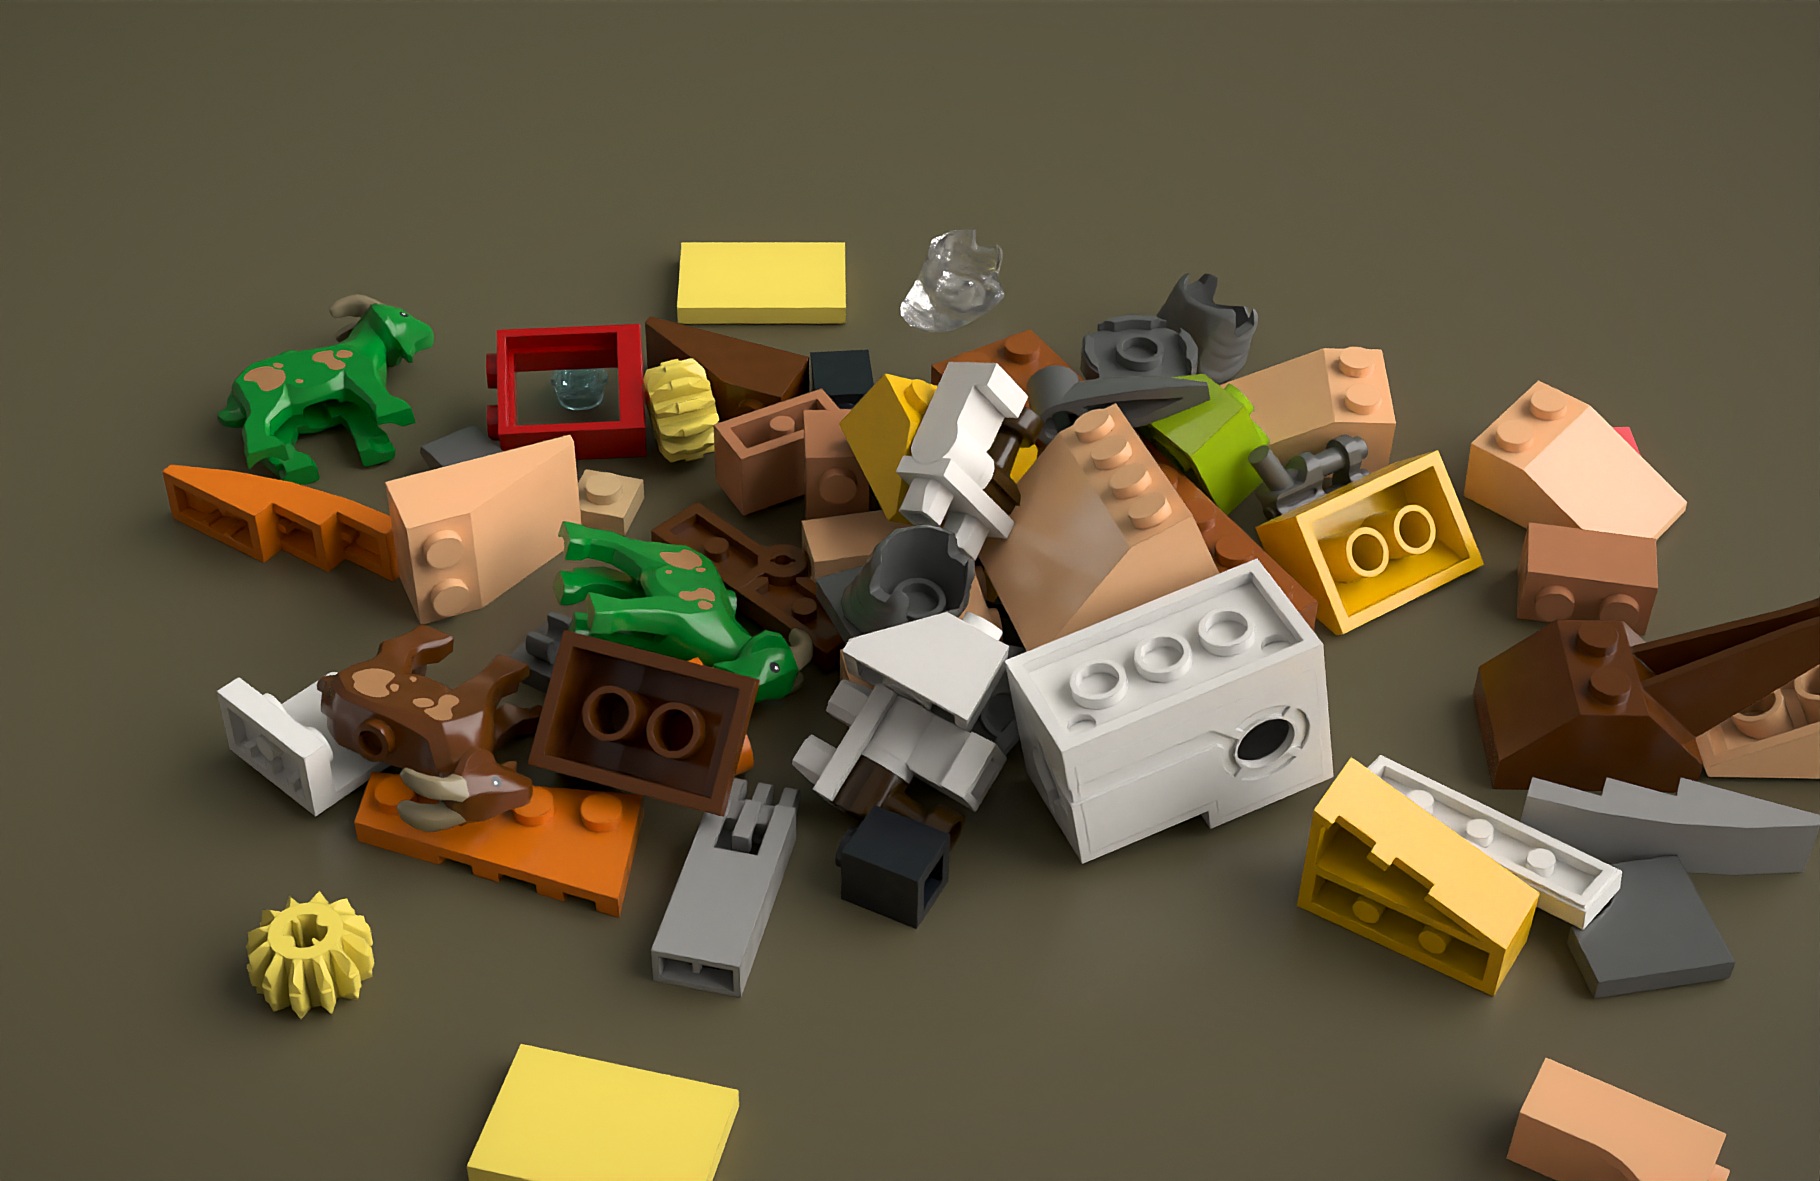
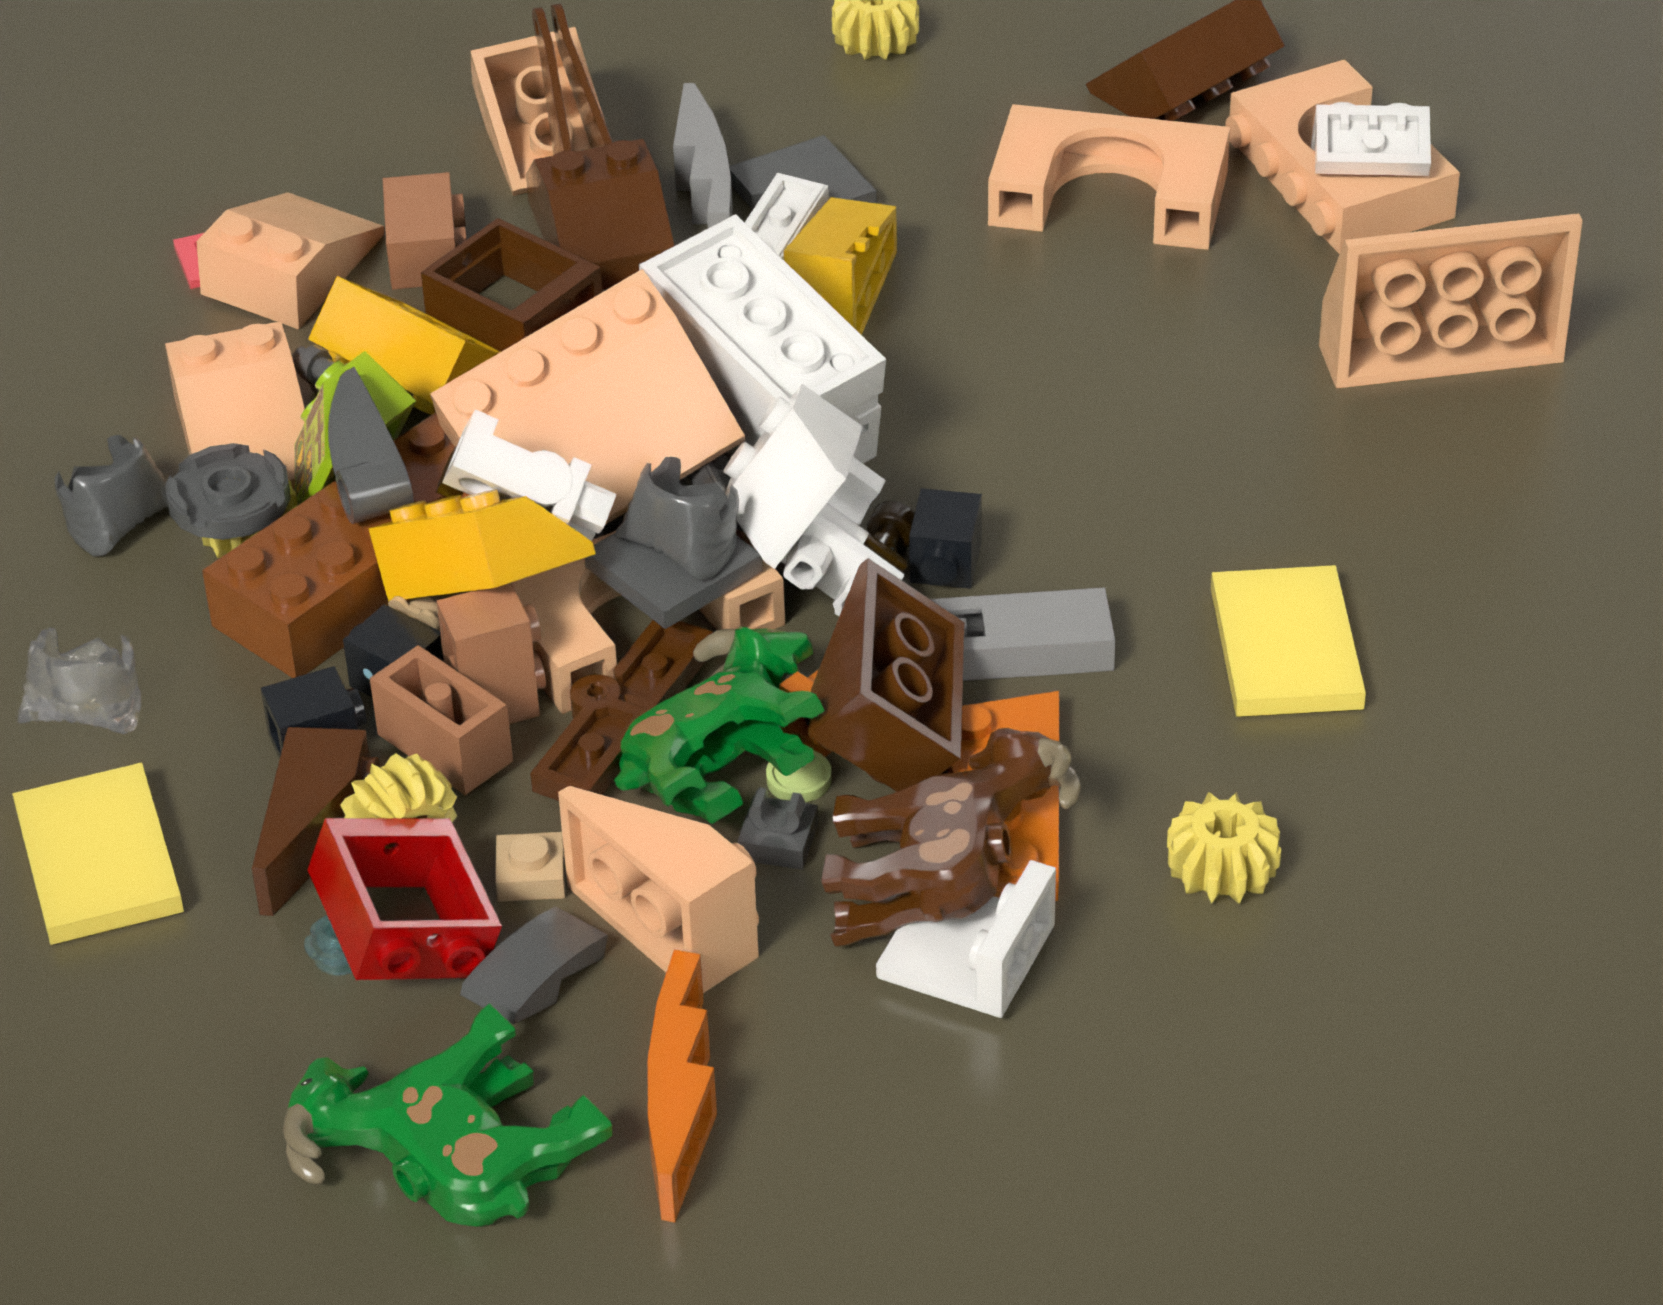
camera: 105 degrees left, 0 degrees up
none -> reddish brown window [421,218,602,352]

